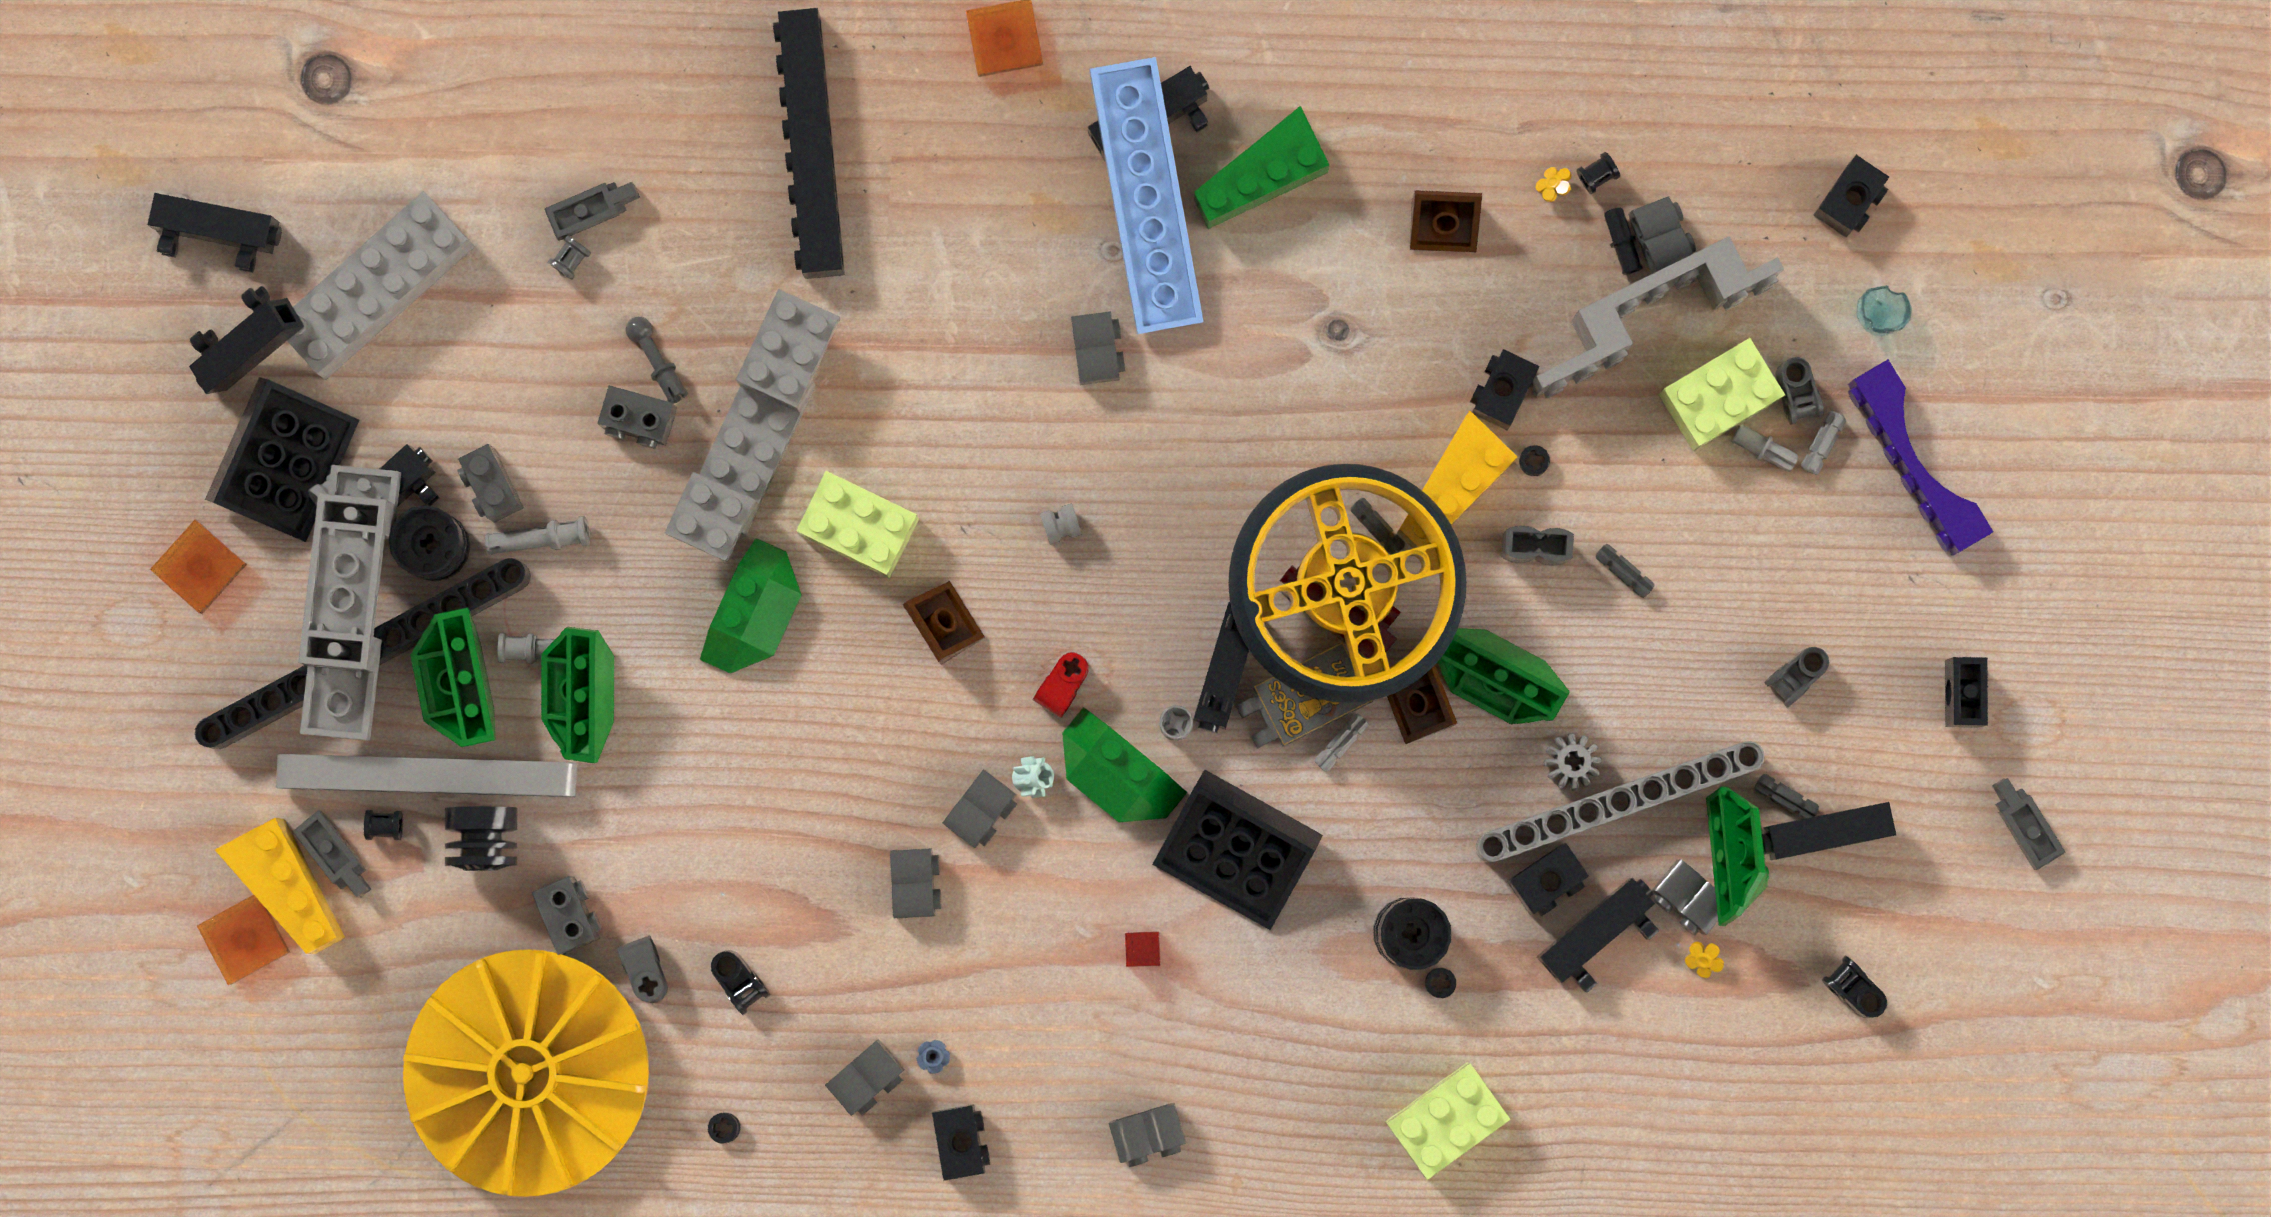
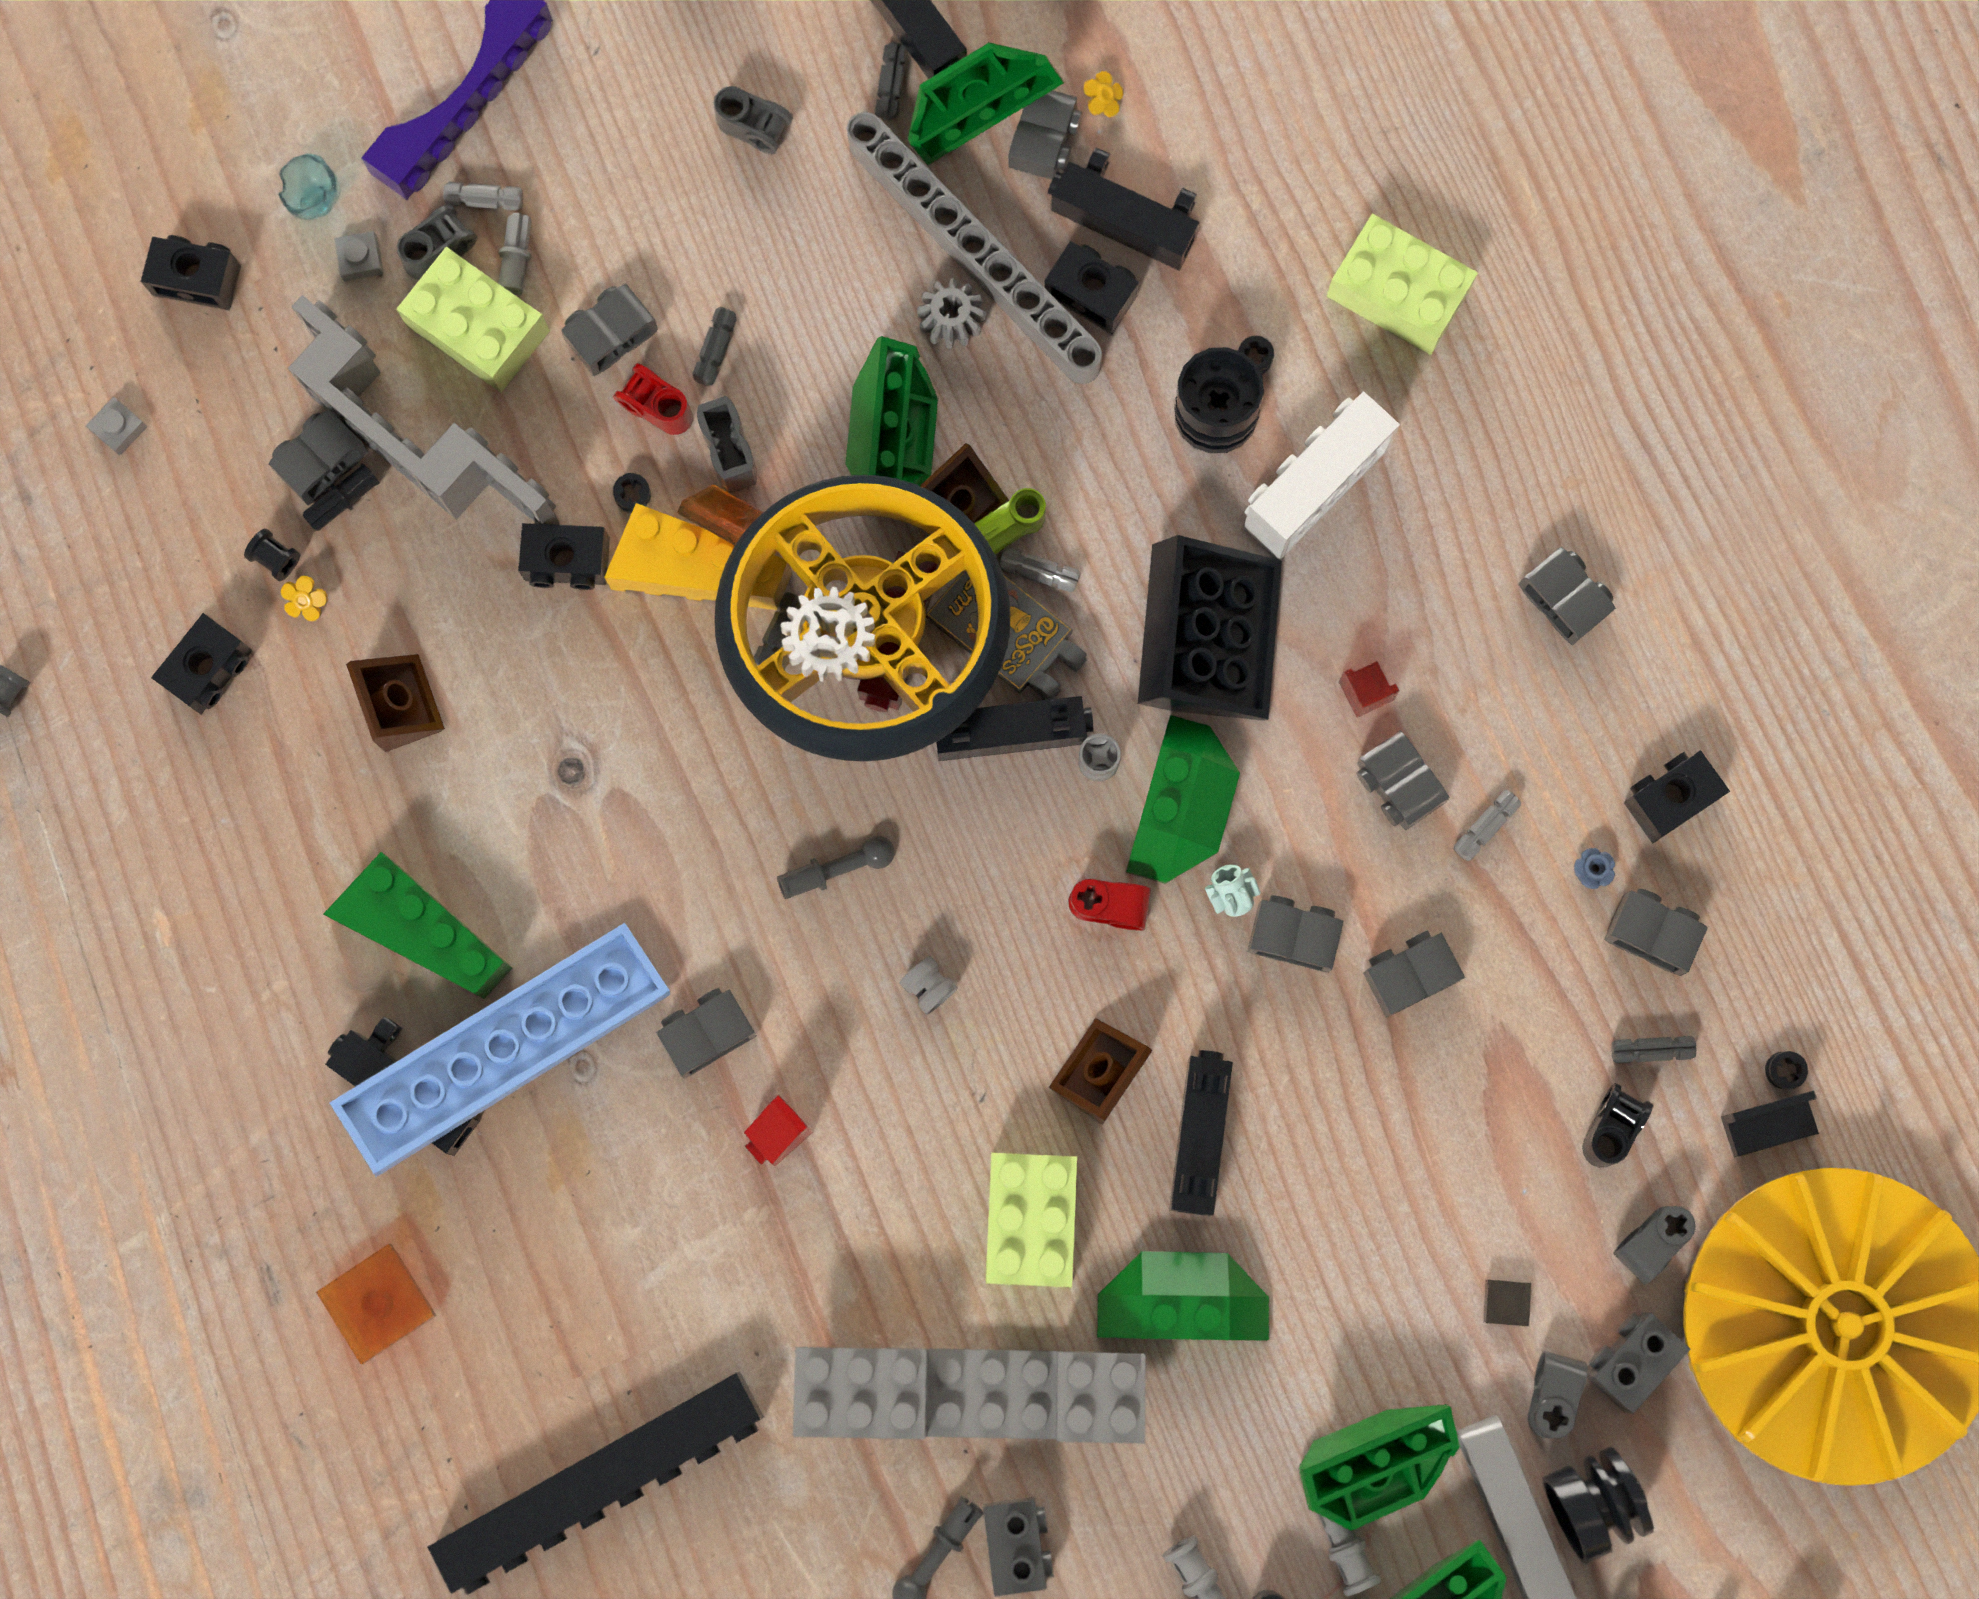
camera: 115 degrees left, 5 degrees down
none -> light grey plate [86,396,147,456]
none -> black brick [151,613,253,715]
none -> light grey plate [334,231,383,281]
none -> dark grey brick [561,284,658,377]
none -> red piece [613,363,693,435]
none -> clear orange plate [677,485,763,546]
none -> red slope [744,1095,813,1166]
none -> dark grey pin [777,836,895,899]
none -> white gear [781,587,875,682]
none -> lime piece [974,488,1046,554]
none -> black brick [1169,1050,1233,1217]
none -> white brick [1243,391,1400,560]
none -> dark grey brick [1356,730,1450,830]
none -> light grey axle [1453,790,1521,861]
none -> clear smoke tile [1483,1280,1531,1327]
none -> dark grey piece [1528,1351,1588,1438]
none -> dark grey axle [1611,1036,1697,1063]
none -> black panel [1721,1091,1819,1157]

